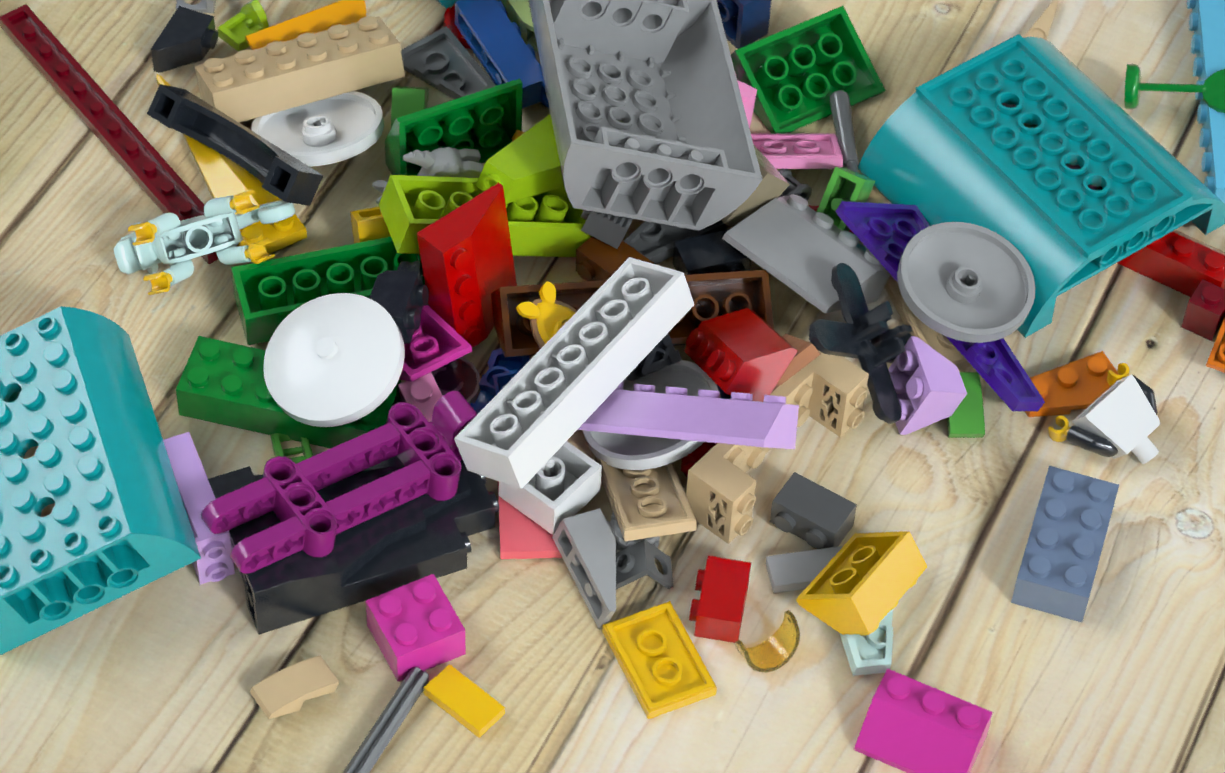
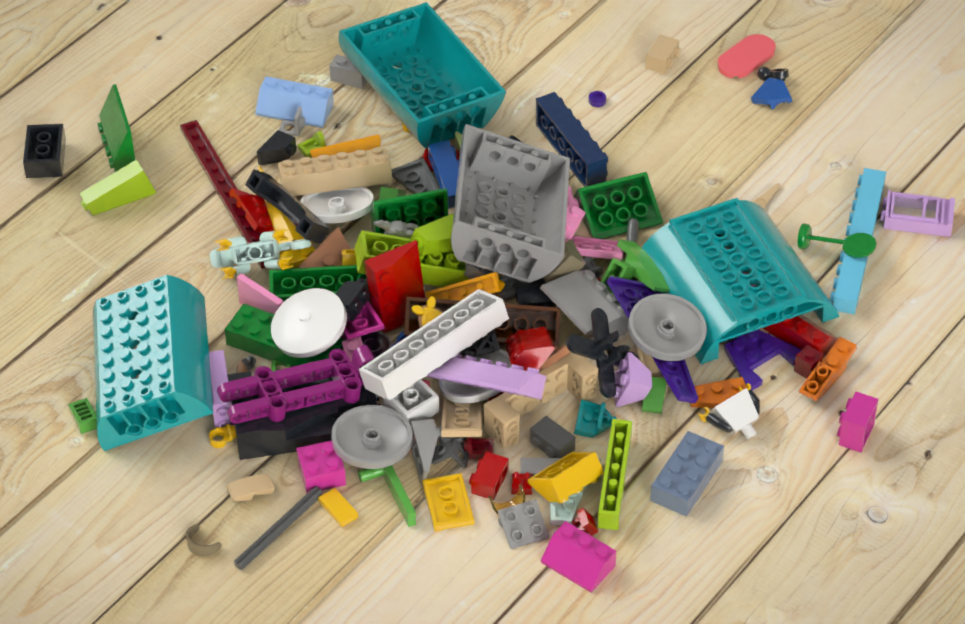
camera: 15 degrees right, 5 degrees down
none -> yellow connector [209,424,236,448]
none -> red wing [229,188,274,233]
none -> arm [236,356,256,373]
none -> bright pink tile [237,274,283,314]
none -> nougat wing [299,227,351,268]
none -> light grey dish [332,405,413,469]
none -> bright green piece [358,465,416,527]
none -> light orange piece [426,272,505,301]
none -> dark red bracket [464,437,494,459]
none -> light grey hinge [498,499,549,549]
none -> red tile [511,472,532,495]
none -> red tile [572,508,599,536]
none -> teal slope [573,399,617,438]
none -> lime brick [598,419,632,530]
none -> bright green slope [617,239,669,292]
none -> dark purple wing [724,329,801,391]

